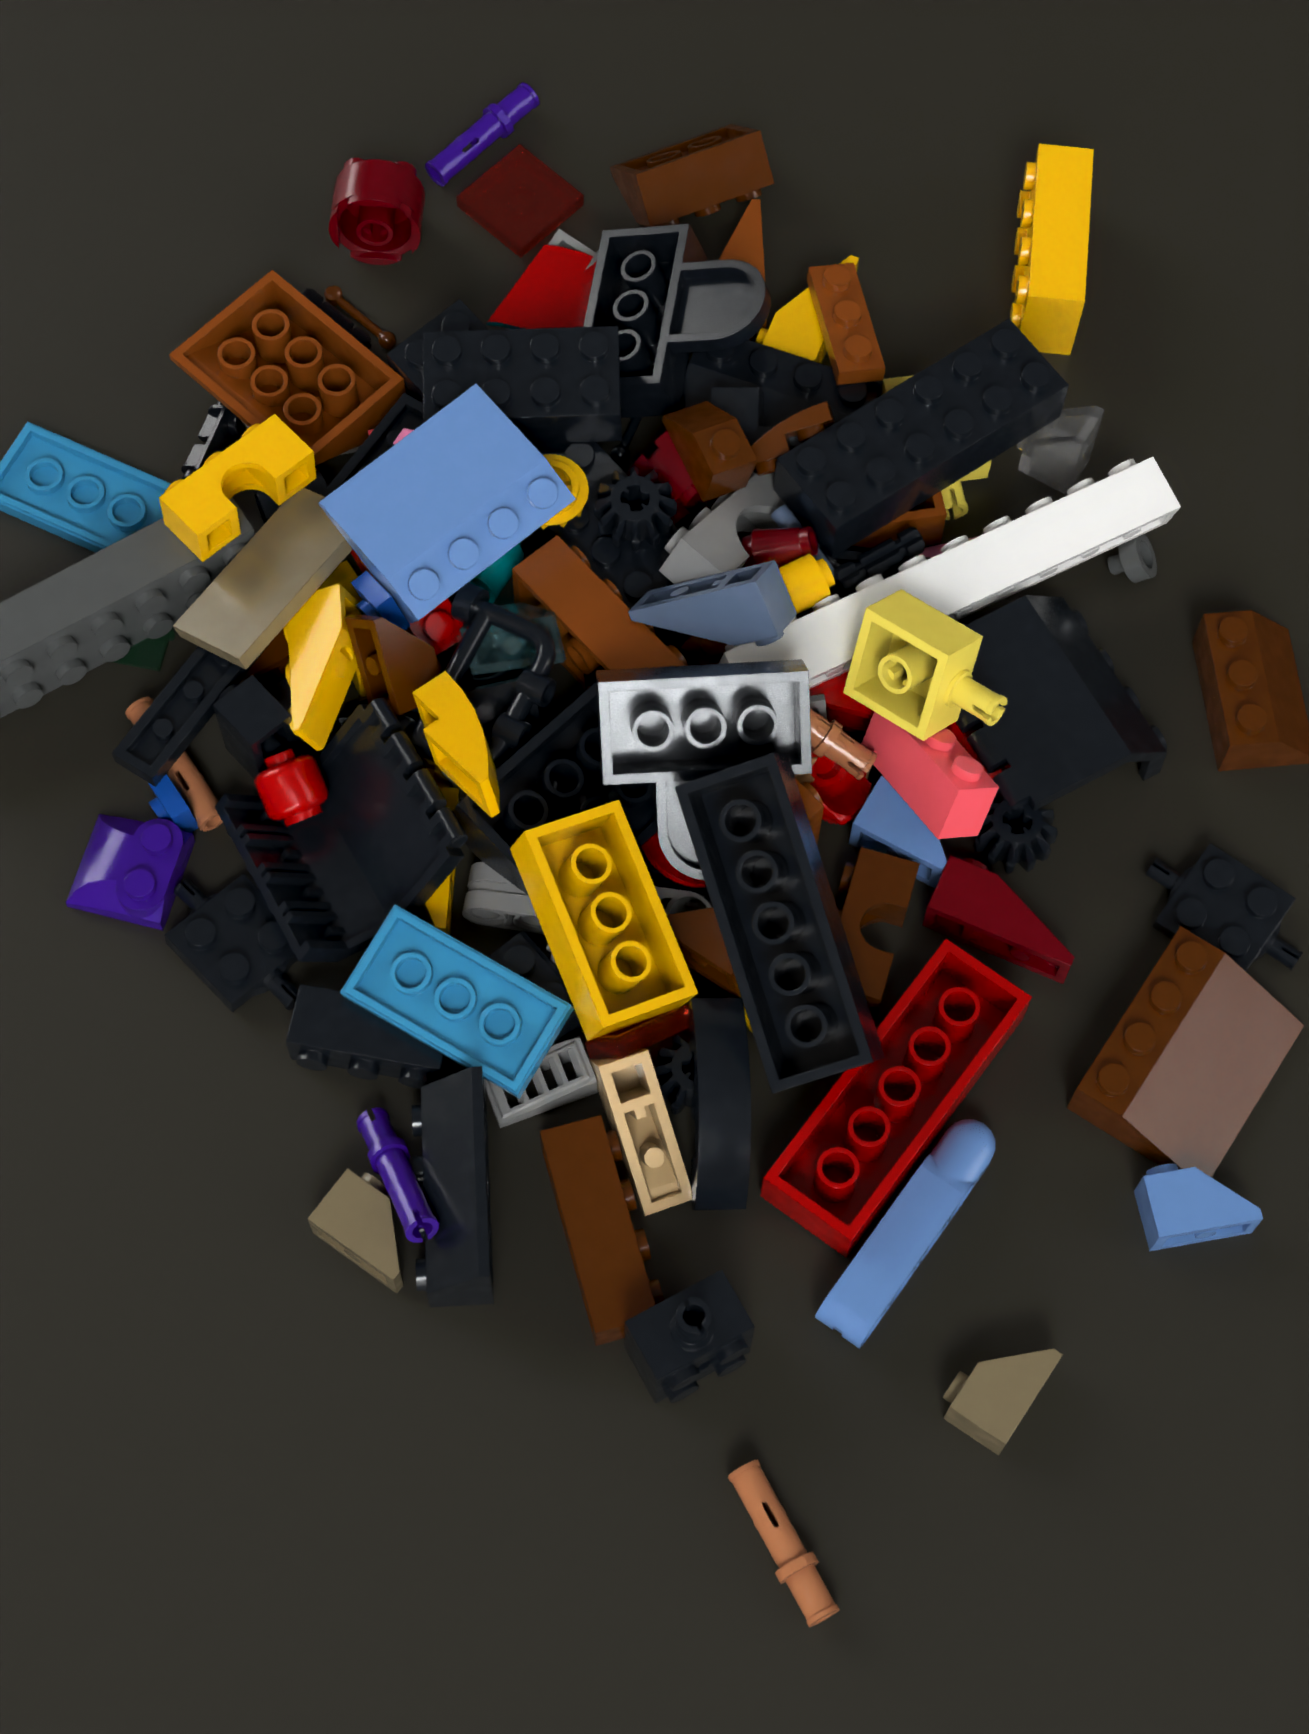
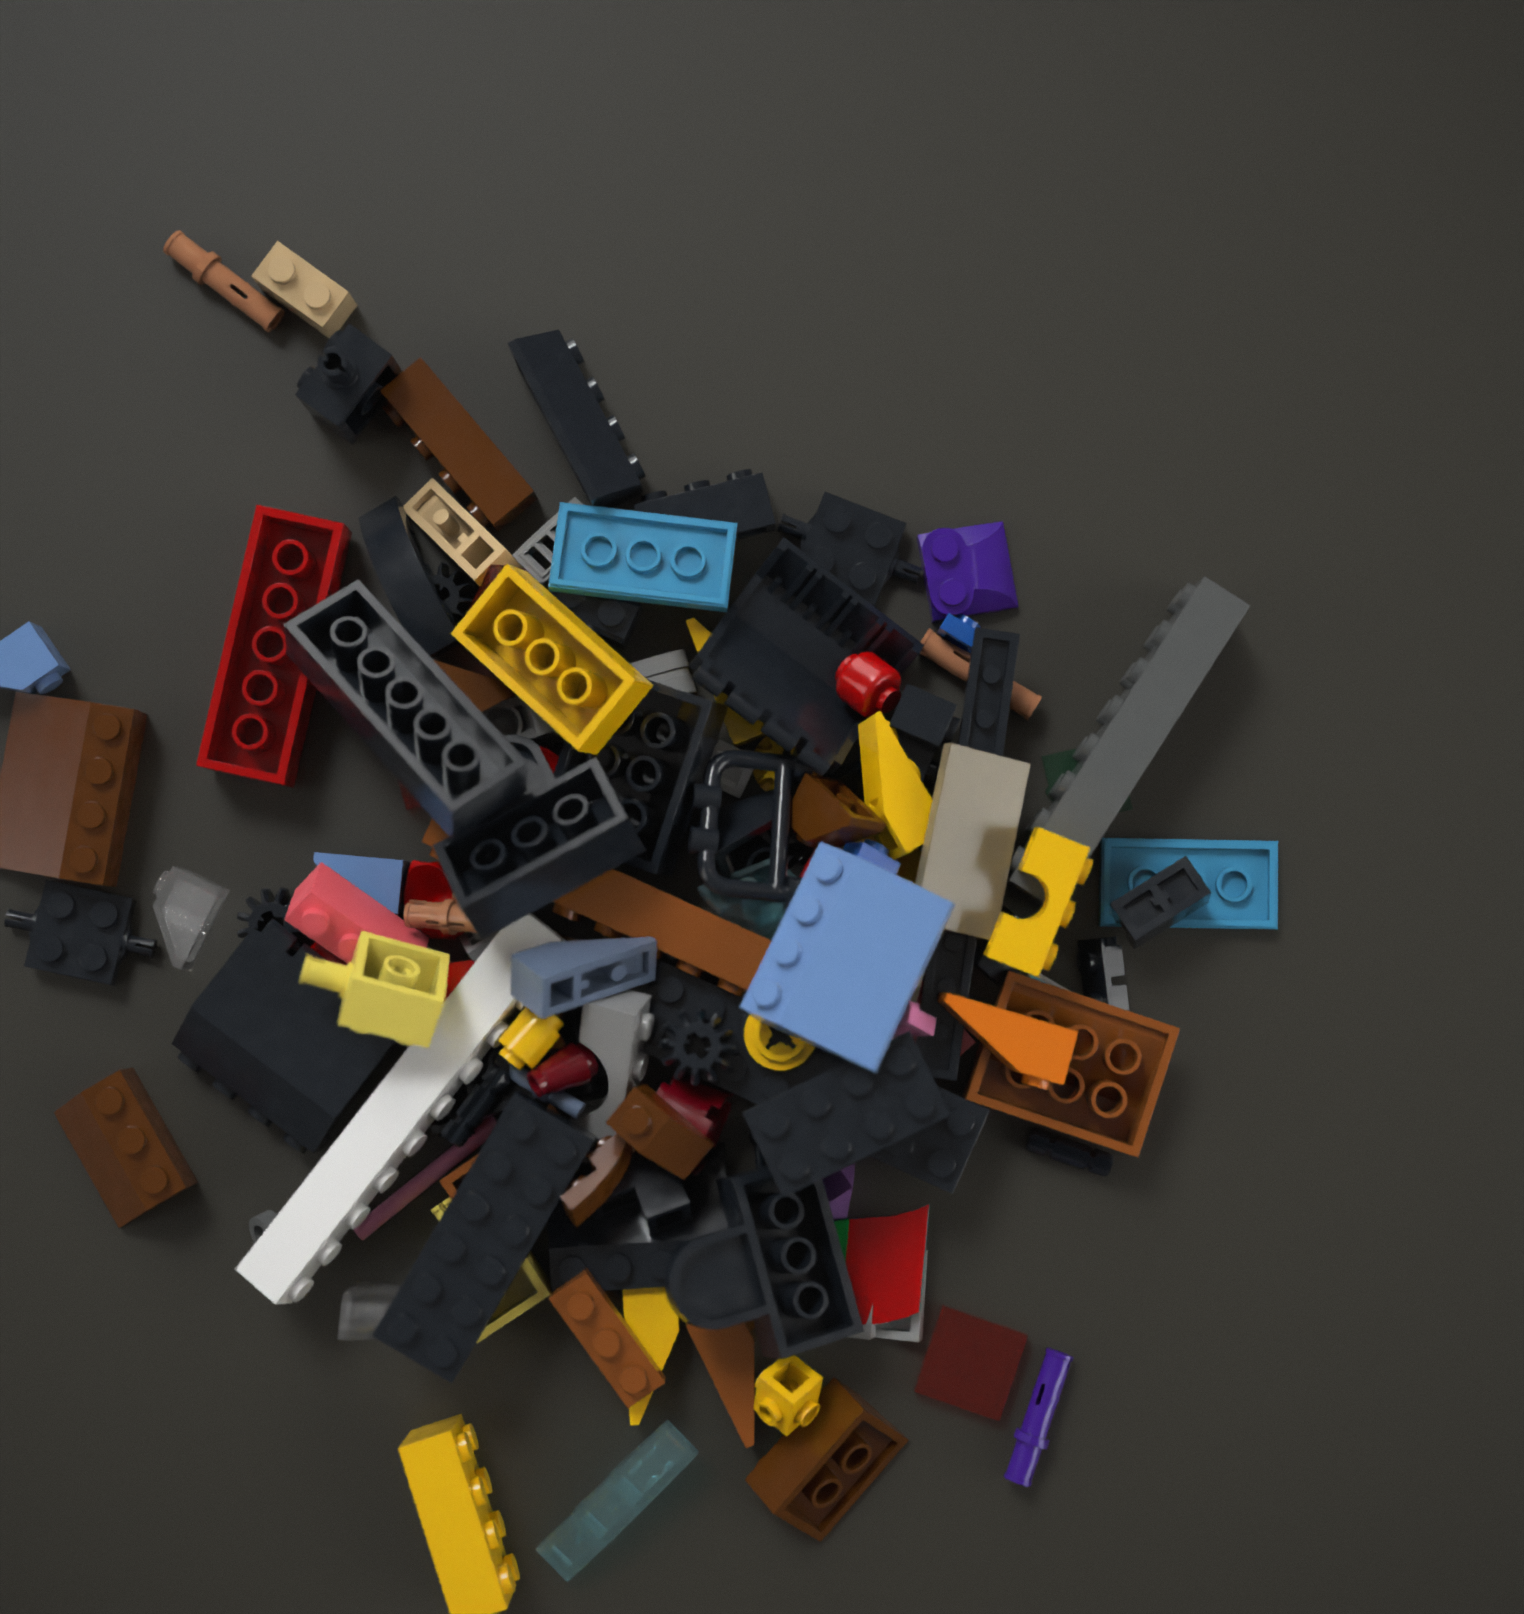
camera: 155 degrees right, 20 degrees up
dark tan slope [308,1168,403,1293] -> none
reddish brown hinge [324,285,396,349] -> none
dark red brick [329,158,425,265] -> none
dark purple pin [356,1107,439,1243] -> none
yellow slope [412,671,500,818] -> none
medium blue piece [815,1119,996,1349] -> none
reddish brown arch [837,847,920,1018] -> none
dark red slope [922,855,1075,984] -> none
dark tan slope [943,1348,1063,1456] -> none
none -> clear slope [153,866,230,970]
none -> tan brick [252,241,357,339]
none -> clear light blue slope [536,1419,699,1582]
none -> yellow brick [753,1355,823,1437]
none -> orange slope [937,992,1078,1090]
none -> black hinge [1110,856,1211,949]

